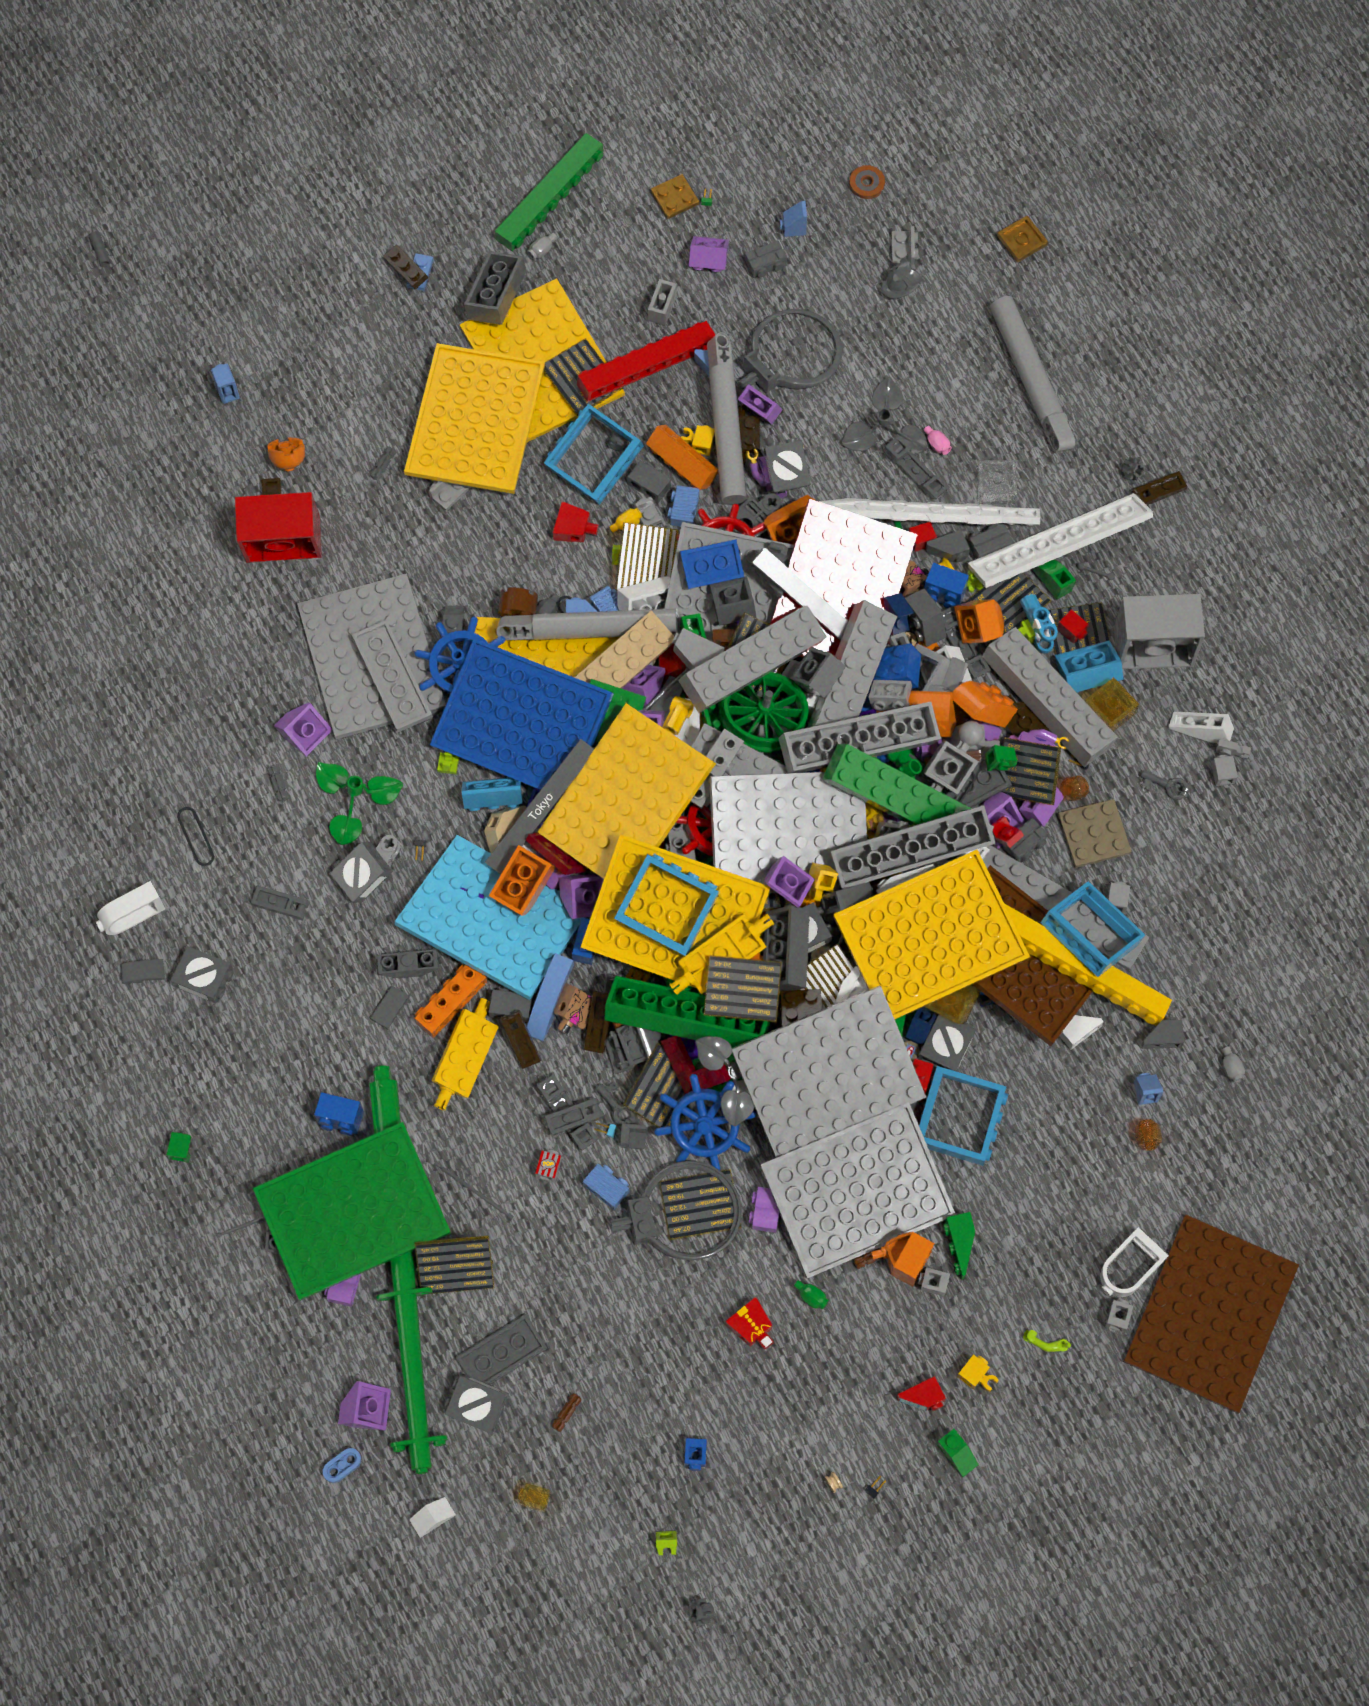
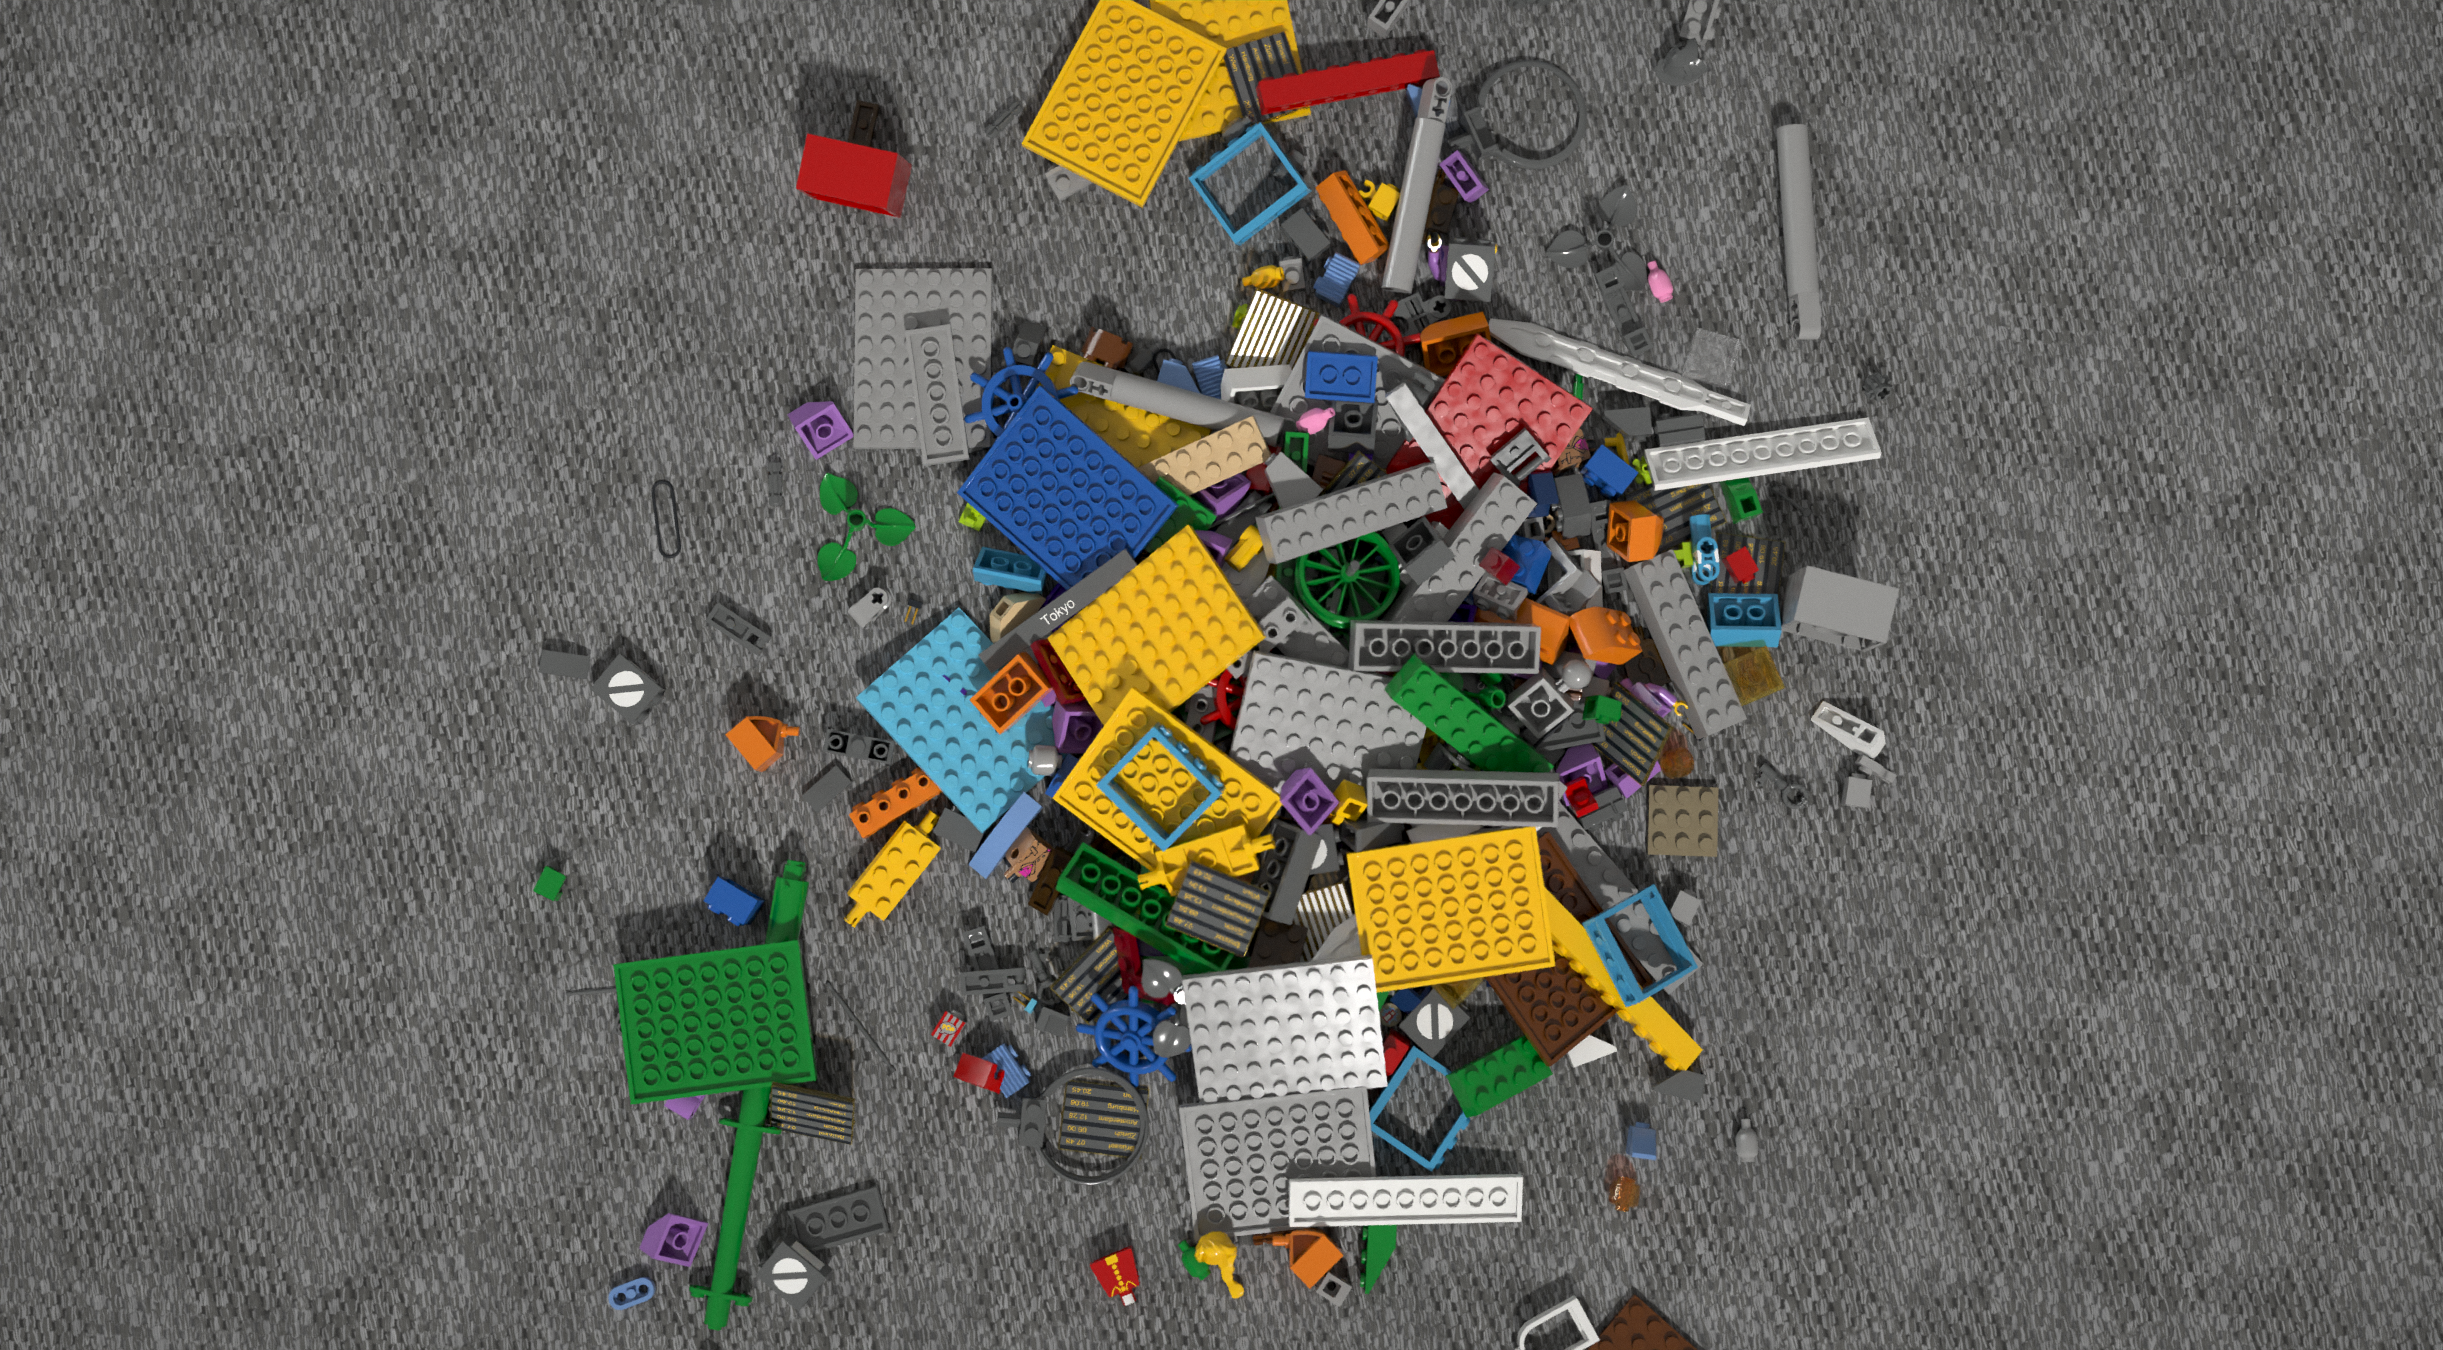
camera: 20 degrees right, 15 degrees up
white window [96,881,165,935] -> none
orange cylinder [268,437,305,471] -> none
dark grey brick [330,842,393,903] -> none
dark brown plate [501,1010,541,1069] -> none
reddish brown axle [552,1393,581,1432] -> none
red torso [553,502,599,543] -> none
medium lavender brick [749,1187,779,1233] -> none
red brick [909,522,937,552] -> none
pearl gold plate [997,215,1048,263] -> none
dark brown plate [1132,471,1188,506] -> none
none -> orange piece [725,716,800,772]
none -> red hinge [953,1053,1005,1094]
none -> light grey head [1028,745,1062,776]
none -> yellow hair [1194,1231,1244,1299]
none -> dark grey plant [1220,114,1255,147]
none -> white plate [1288,1174,1523,1227]
none -> bright pink plant [1296,408,1335,435]
none -> green brick [1446,1034,1553,1118]
none -> dark red brick [1479,546,1520,586]
none -> plate [1489,428,1551,487]

